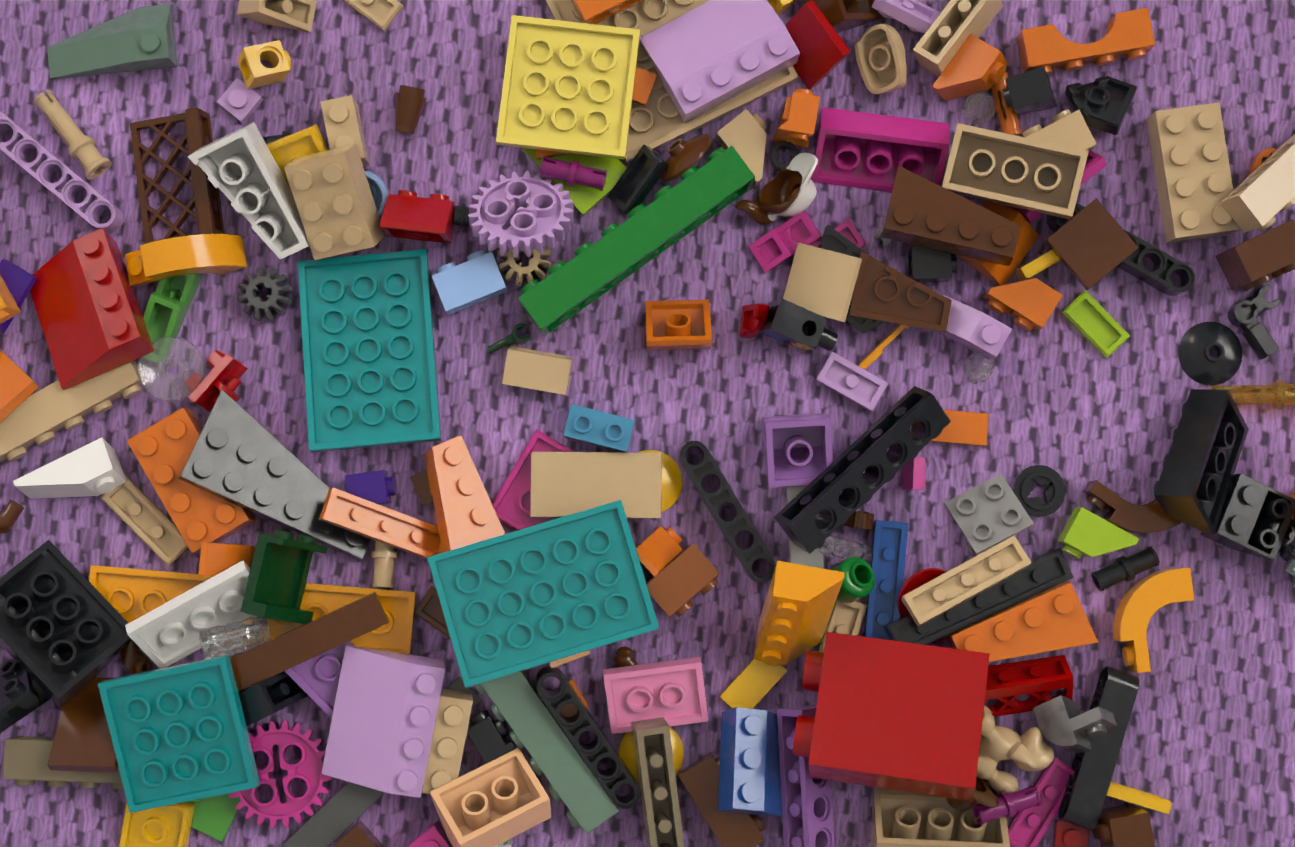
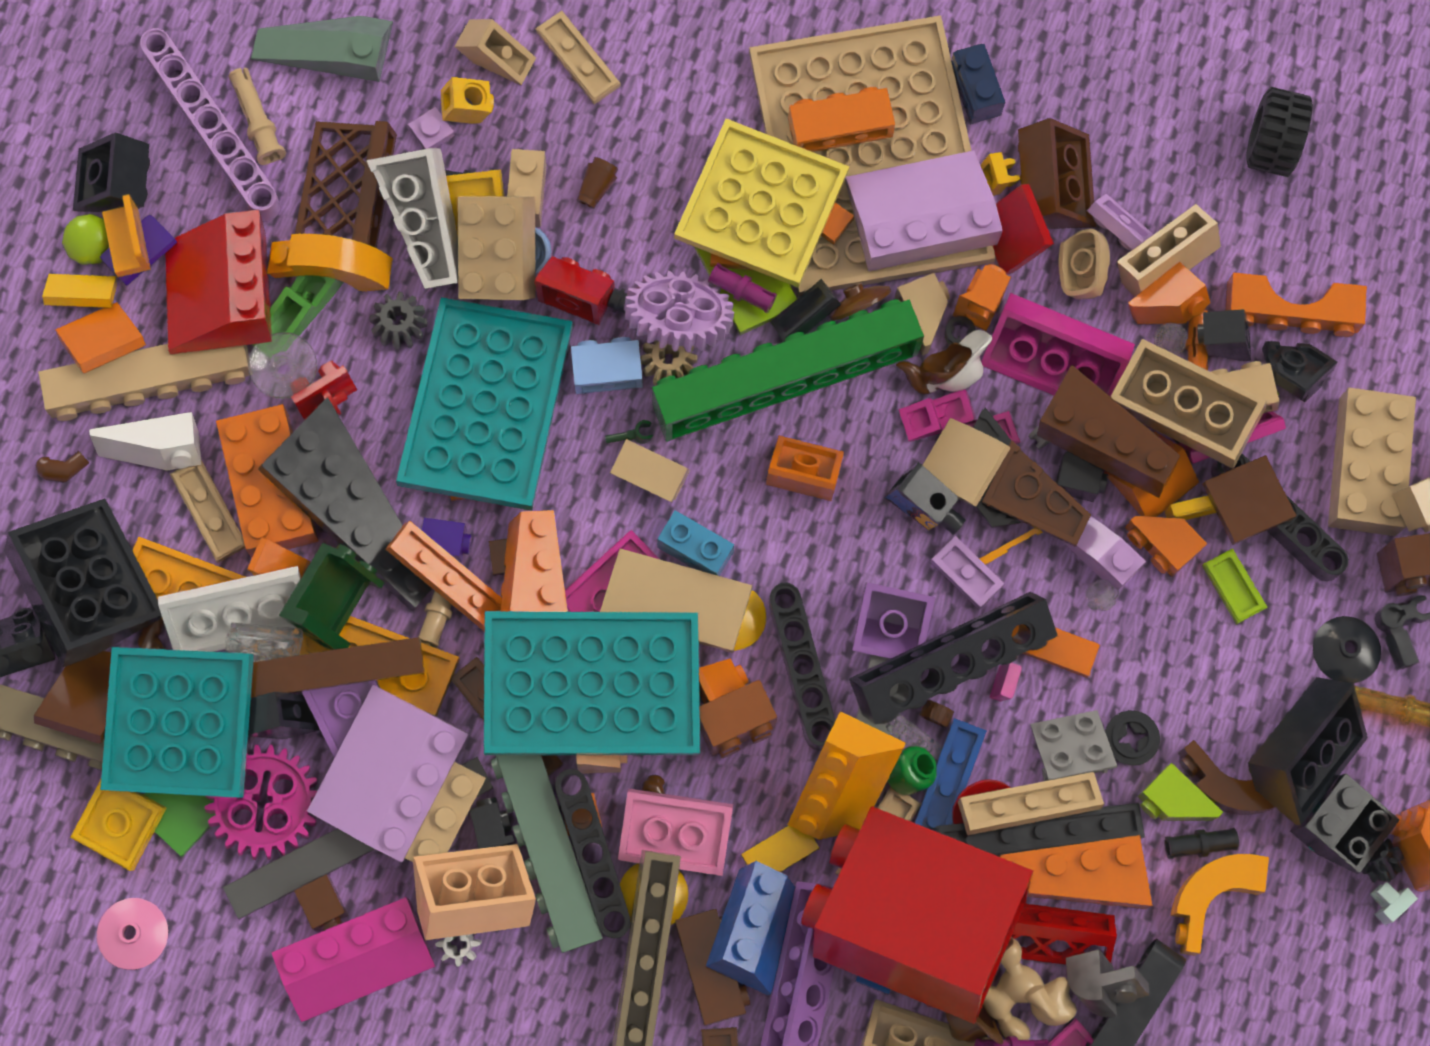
camera: 15 degrees right, 10 degrees down
red tile [739,303,769,338] -> none

